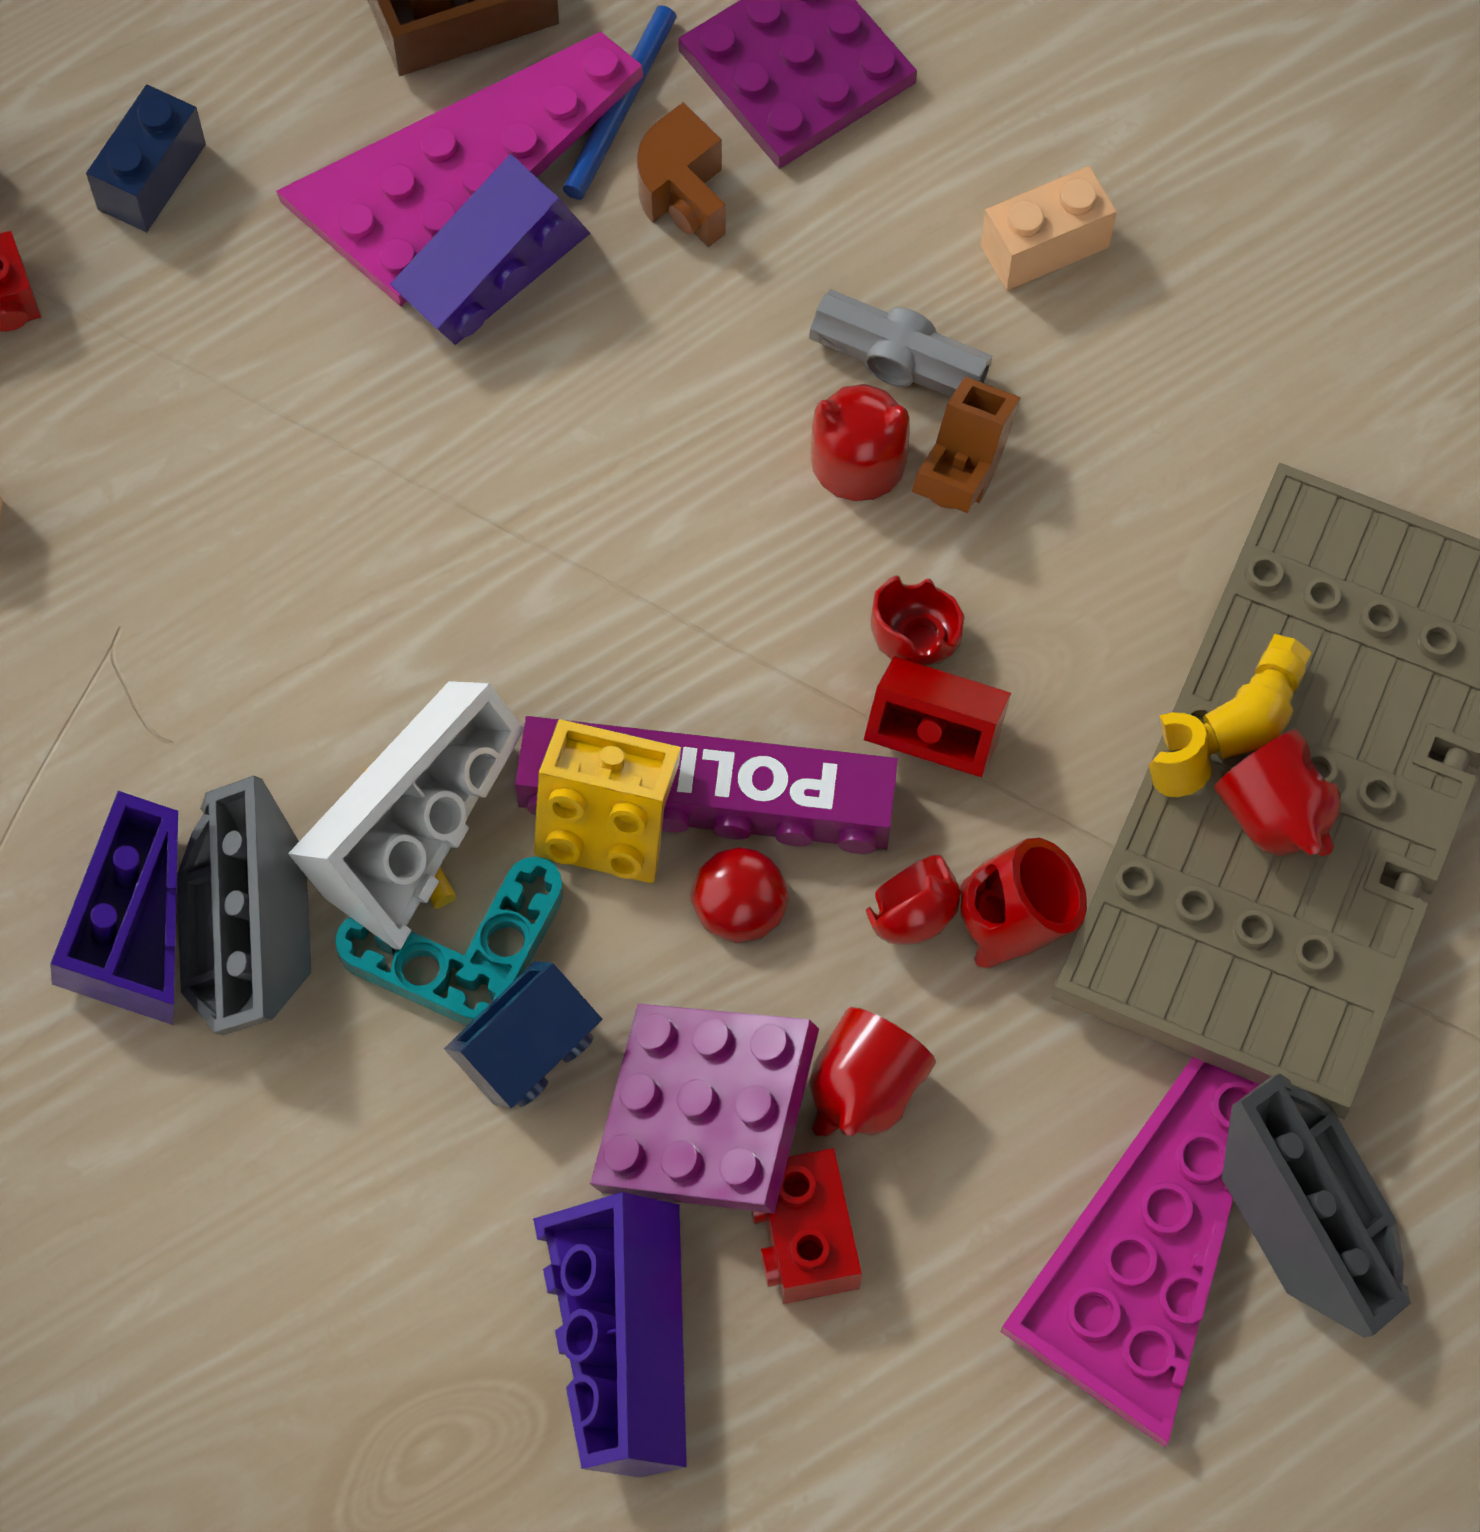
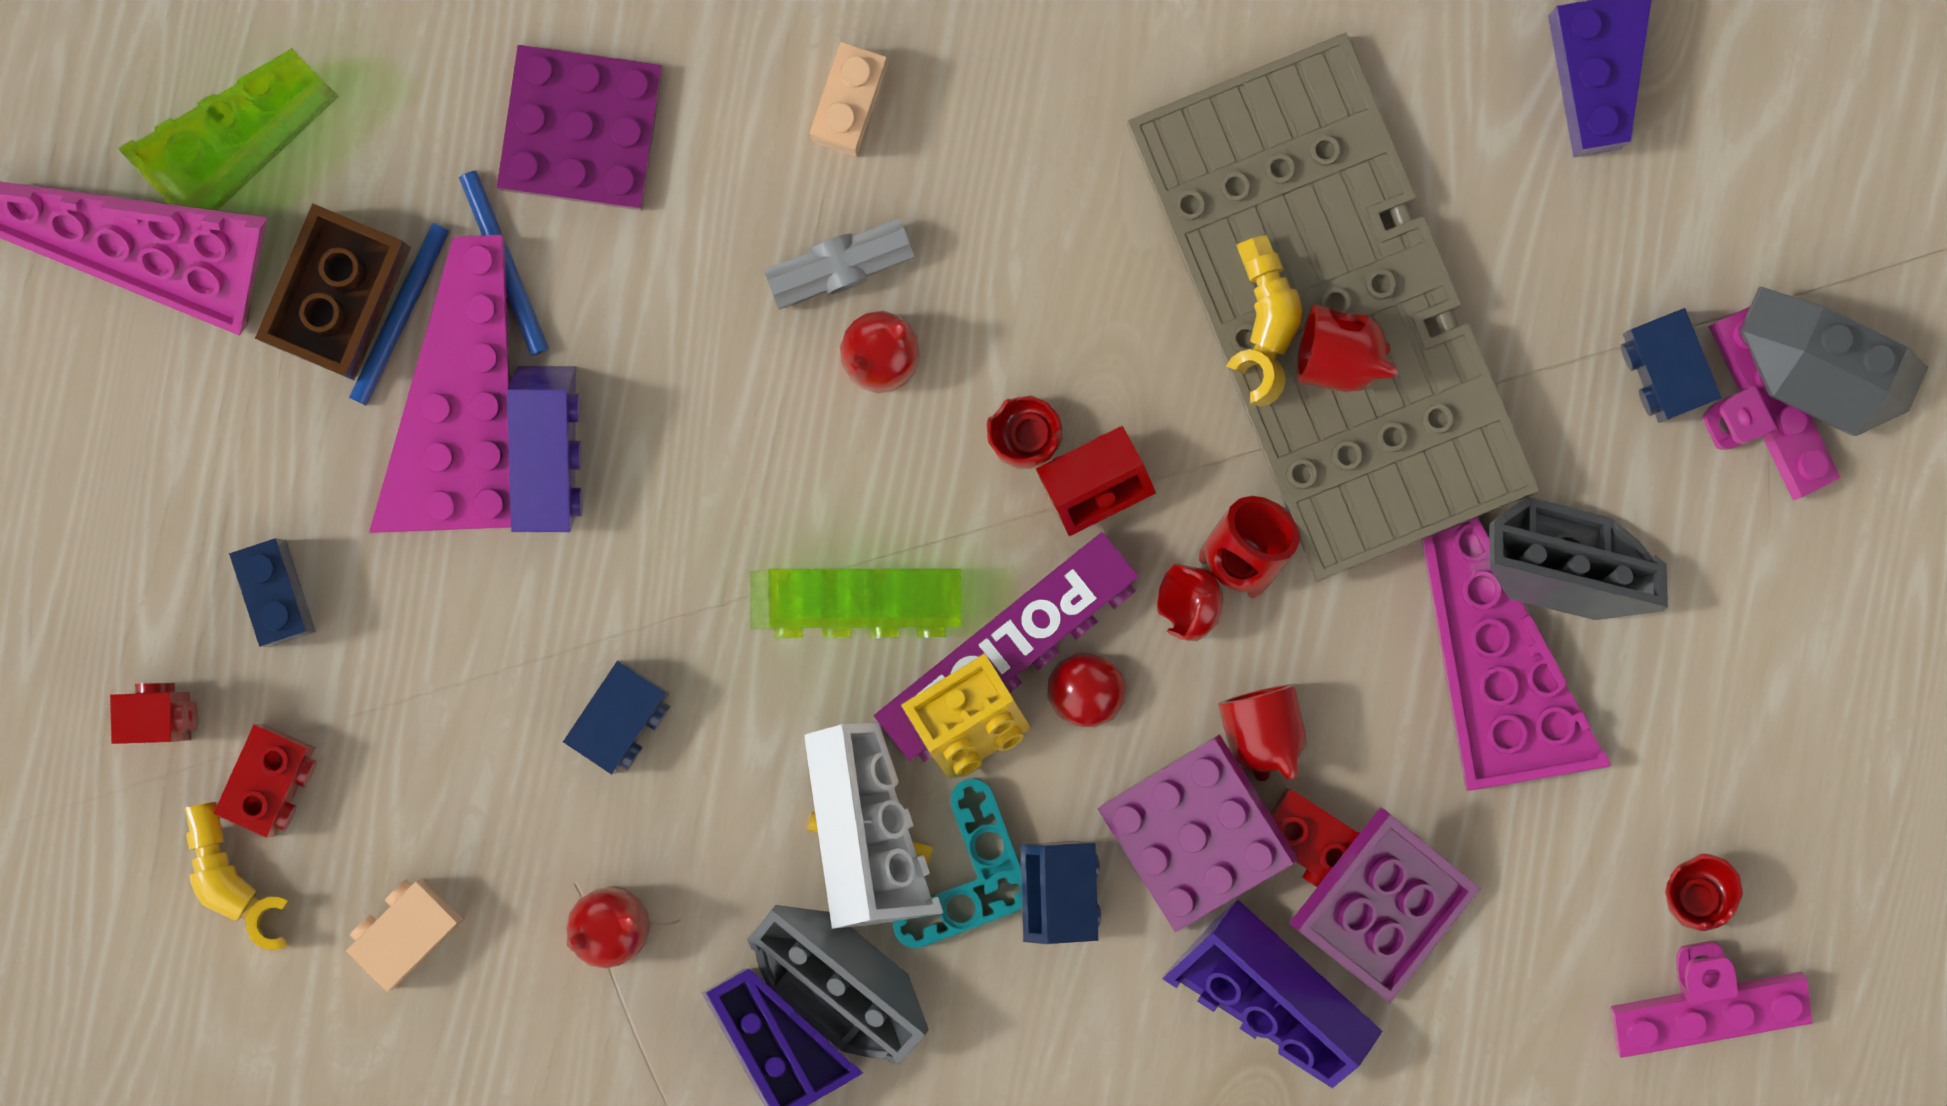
camera: 50 degrees left, 20 degrees up
dark orange brick [637,102,726,247] -> none
dark orange brick [912,376,1021,513] -> none
none -> blue bar [349,223,450,406]
none -> dark blue brick [563,660,671,775]
none -> red piece [566,886,650,969]
none -> clear neon green wedge [750,569,961,638]
none -> magenta plate [1289,807,1481,1003]

